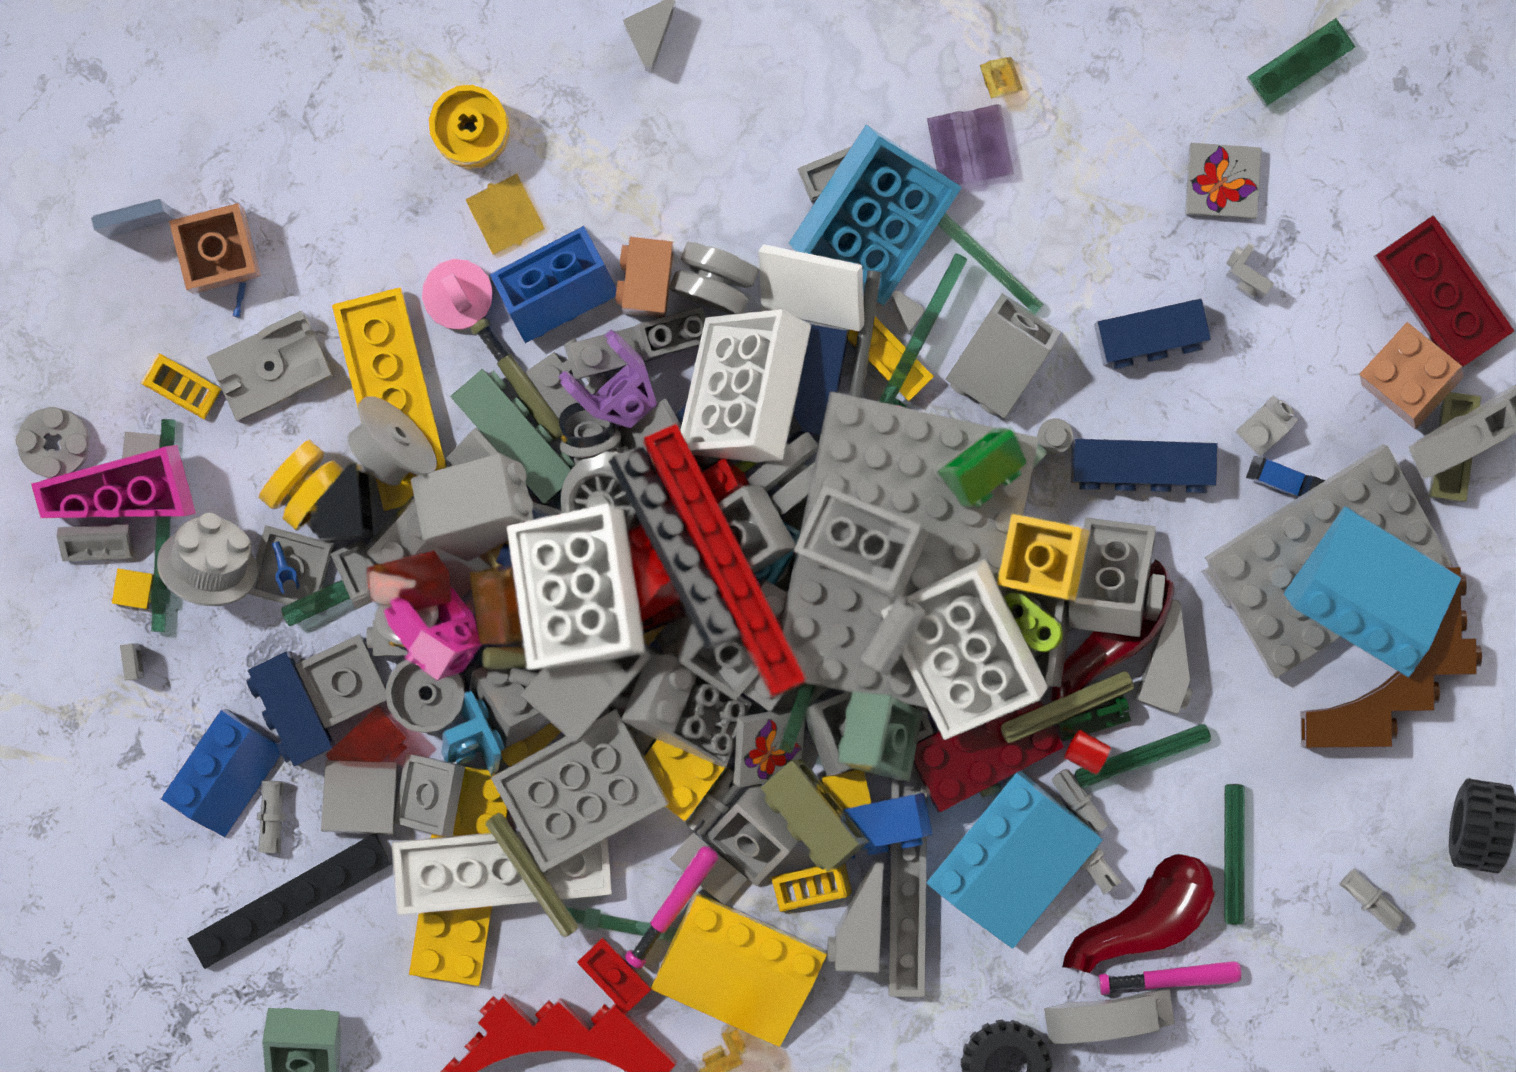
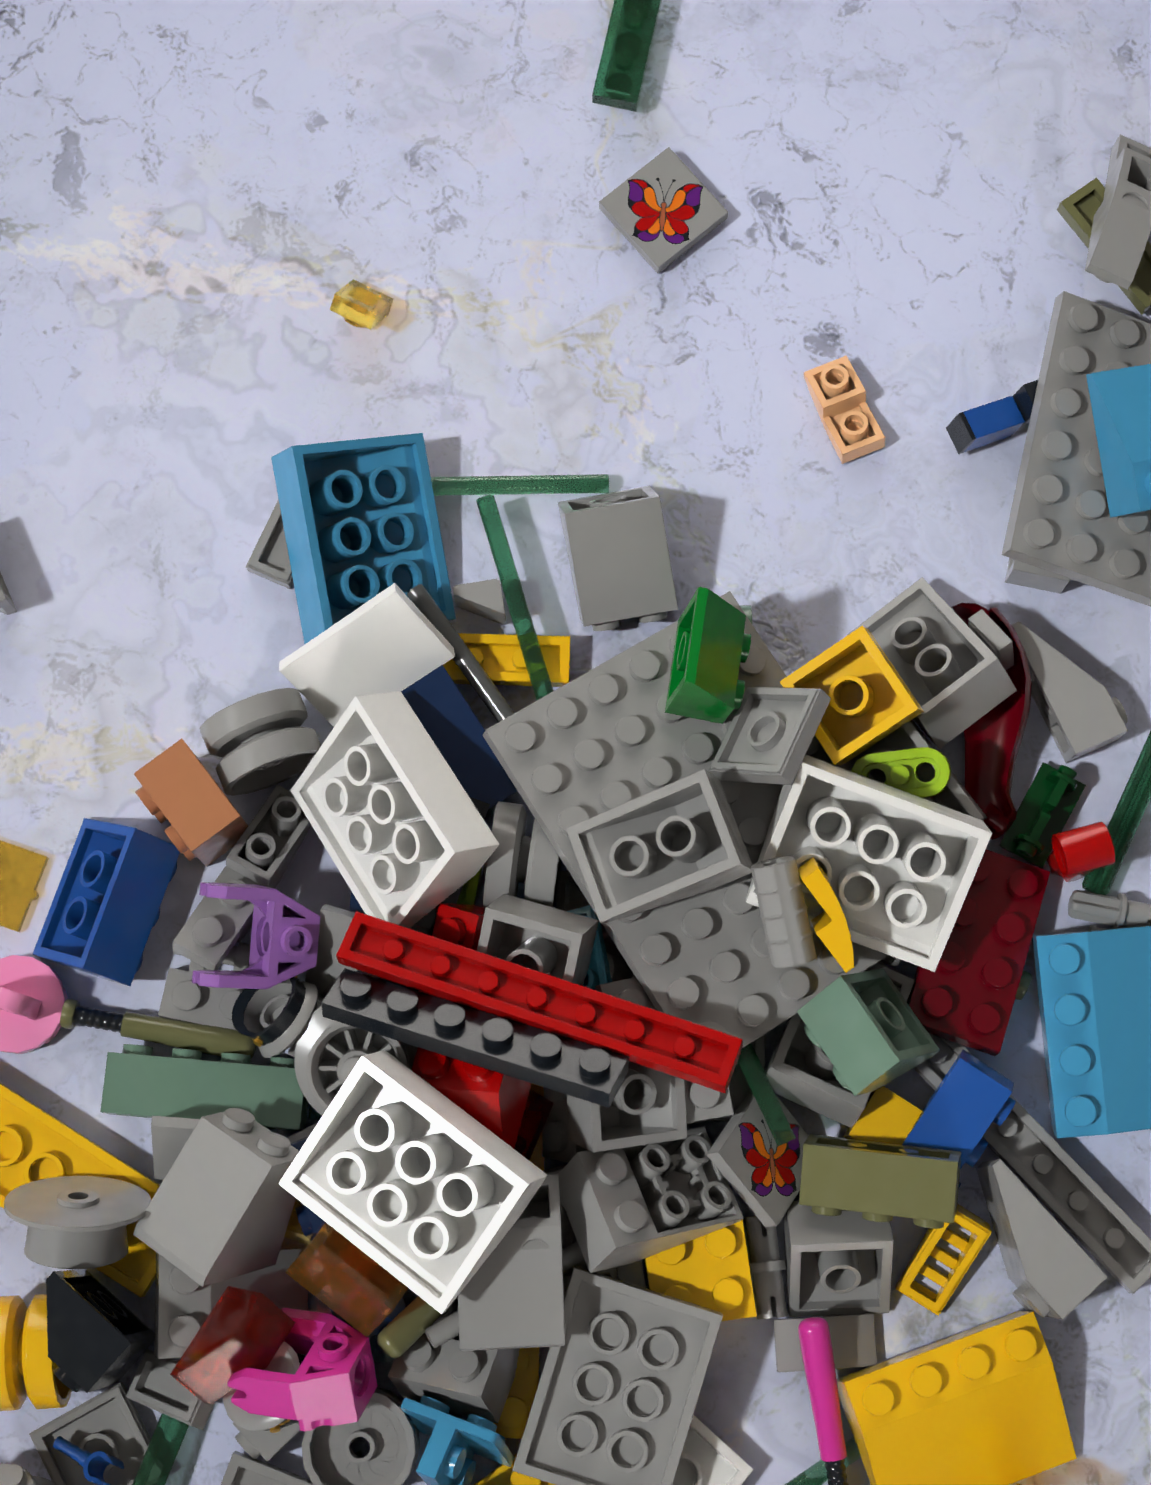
camera: 40 degrees left, 10 degrees down
clear purple slope [927,104,1014,185] -> none
olive axle [1001,671,1134,743] -> none
light grey plate [1037,418,1073,454] -> none
dark blue brick [1071,439,1218,494] -> none
dark blue brick [1094,298,1211,370] -> none
light grey bracket [1226,243,1274,299] -> none
light grey bracket [1236,395,1297,457] -> none
nougat brick [1359,322,1463,430] -> none
dark red plate [1373,215,1515,368] -> none
none -> light grey tile [709,687,831,785]
none -> yellow slope [798,857,854,973]
none -> light nougat slope [804,355,885,464]

